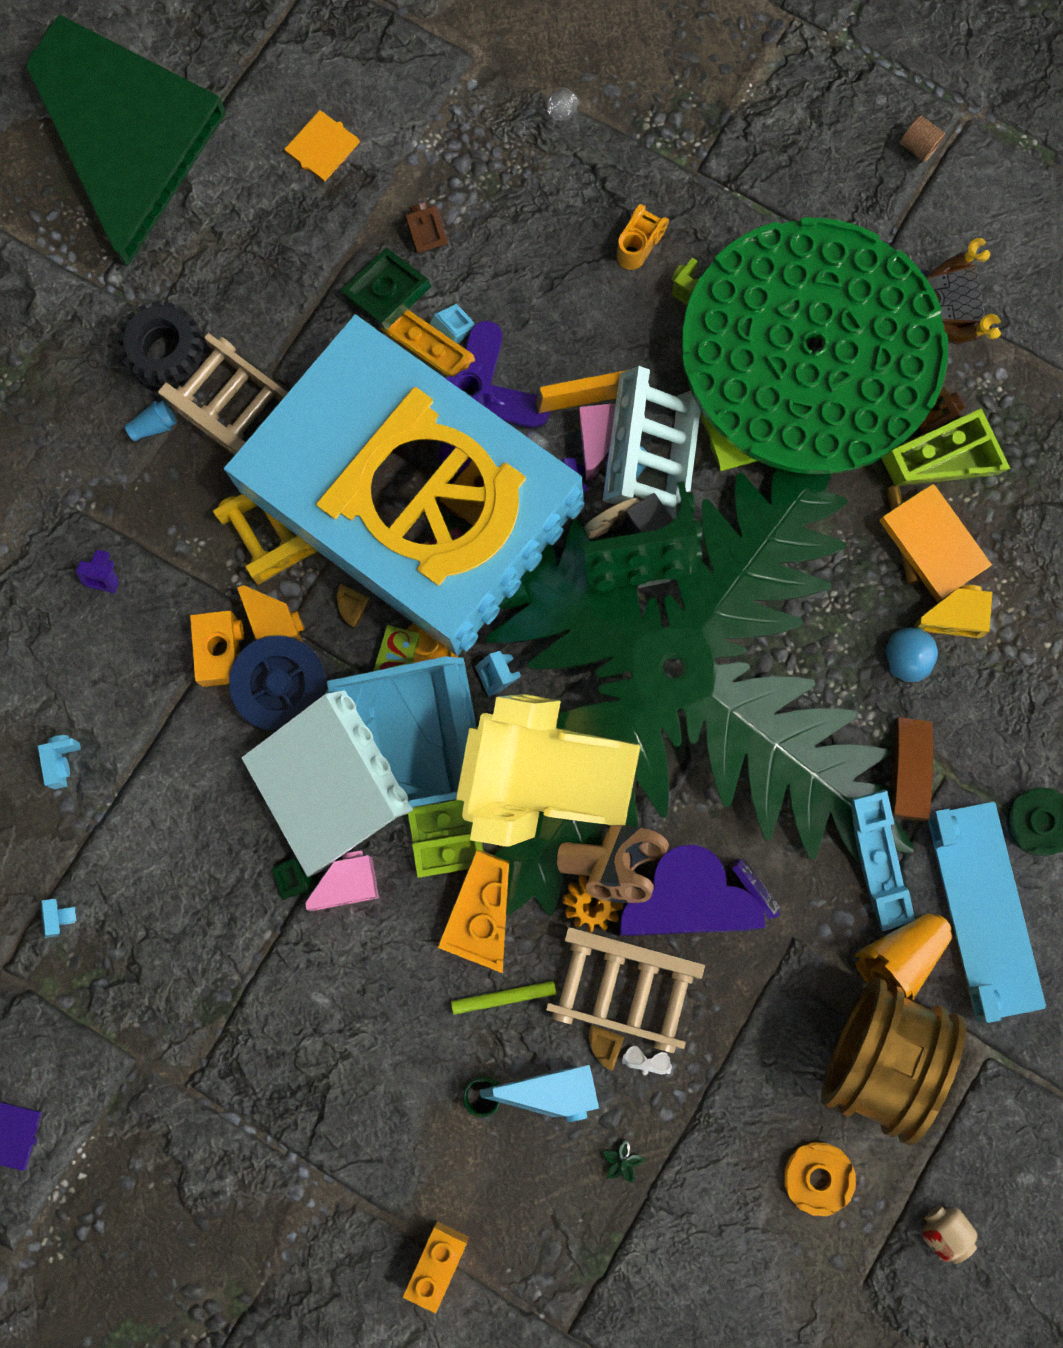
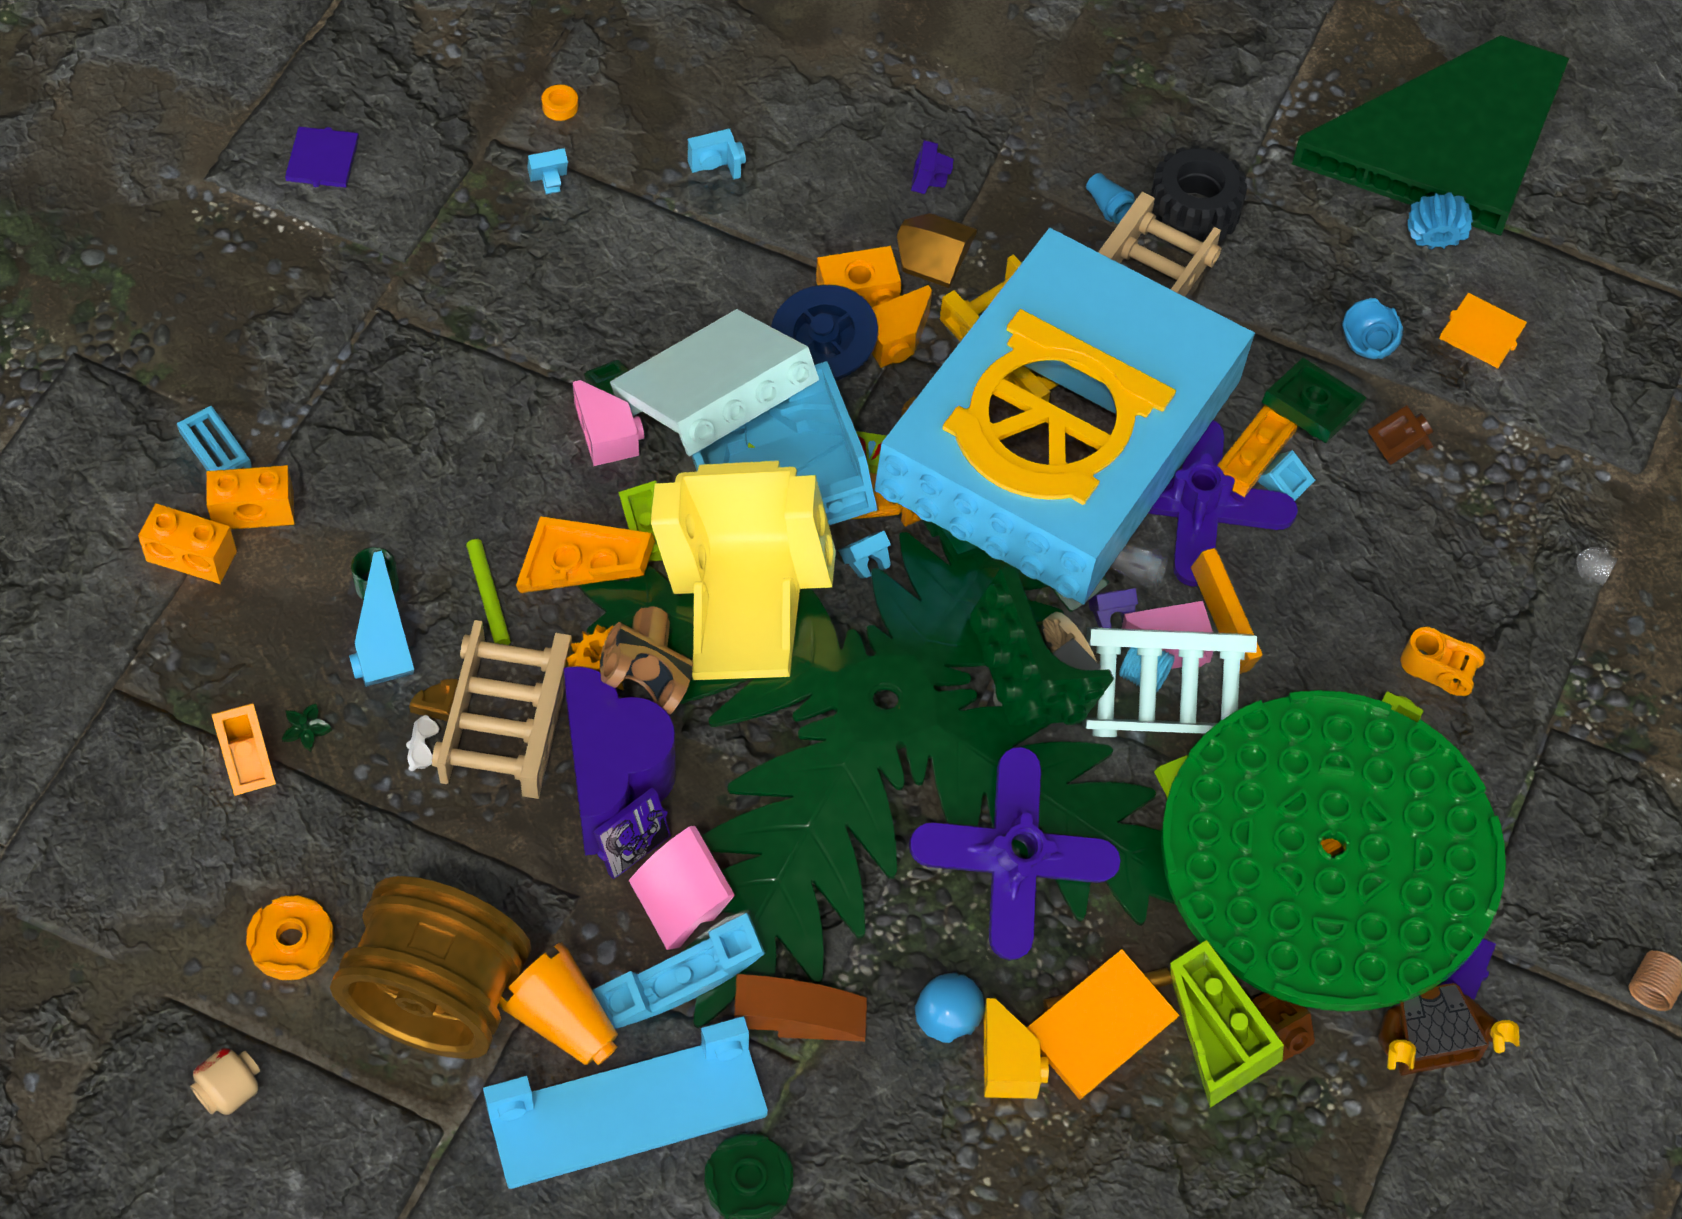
camera: 75 degrees right, 20 degrees down
none -> medium azure tile [177,406,252,471]
none -> light orange brick [206,465,294,529]
none -> light orange slope [212,703,276,796]
none -> bright pink slope [629,826,735,950]
none -> pearl gold slope [897,213,977,288]
none -> dark purple piece [909,747,1121,960]
none -> dark azure hair [1342,298,1404,360]
none -> dark azure gear [1407,192,1473,249]

